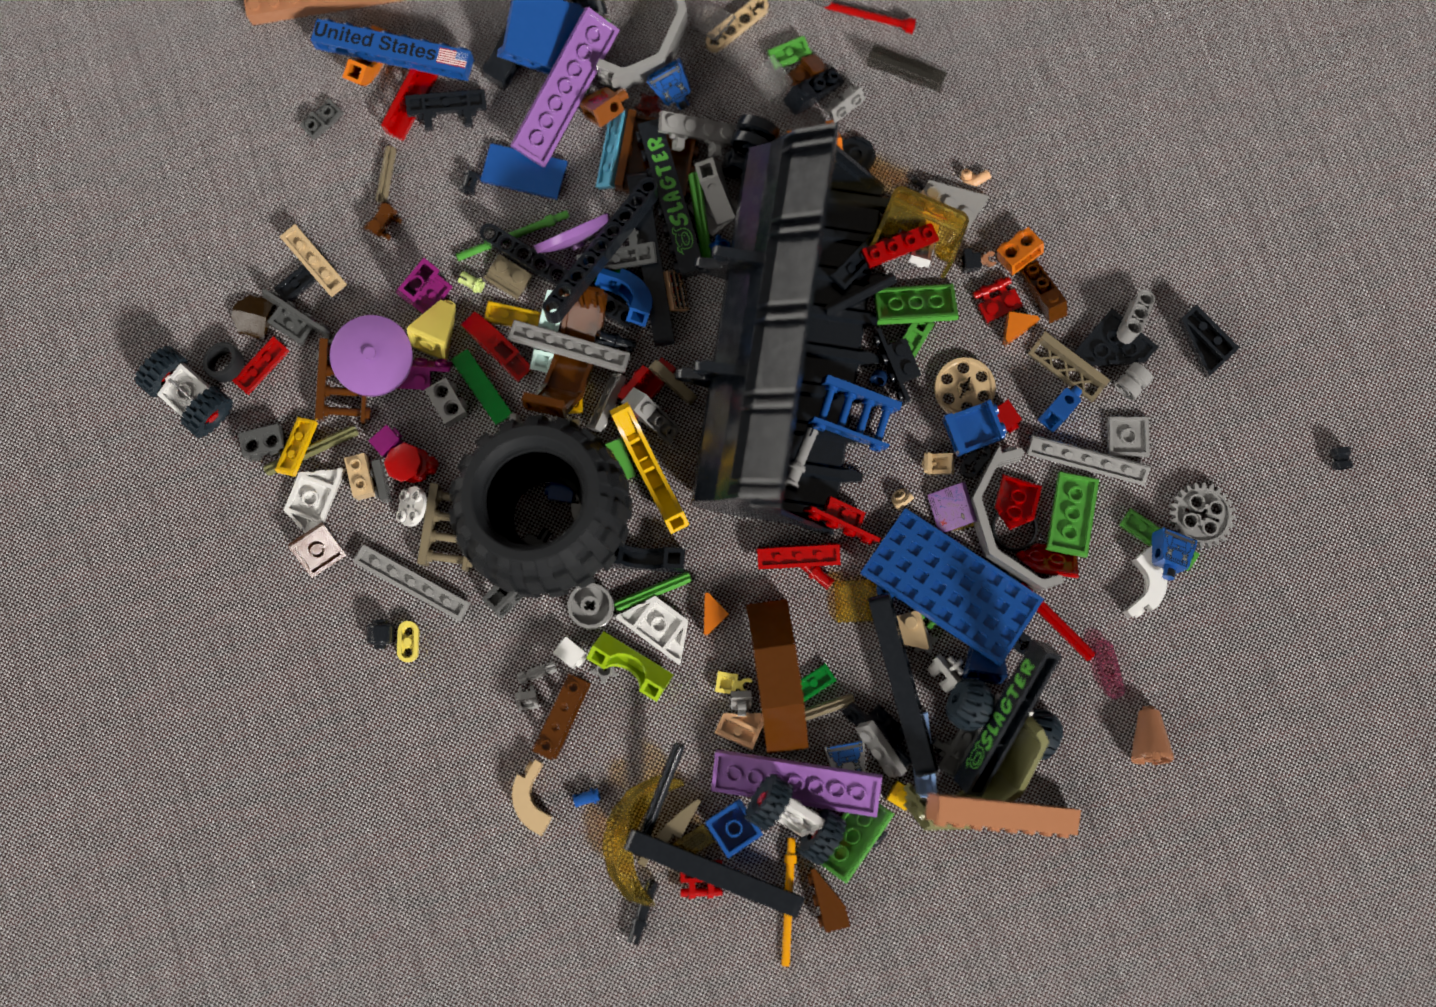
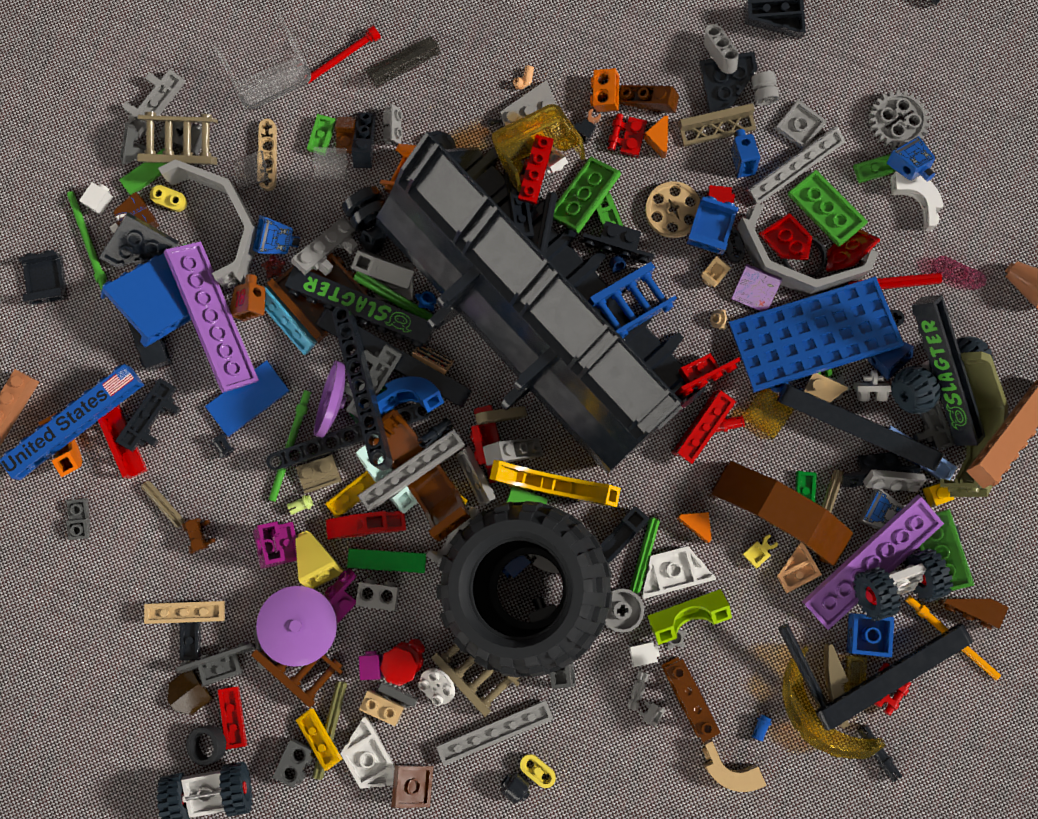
camera: 50 degrees left, 0 degrees up
light grey tile [730,690,752,716] -> none

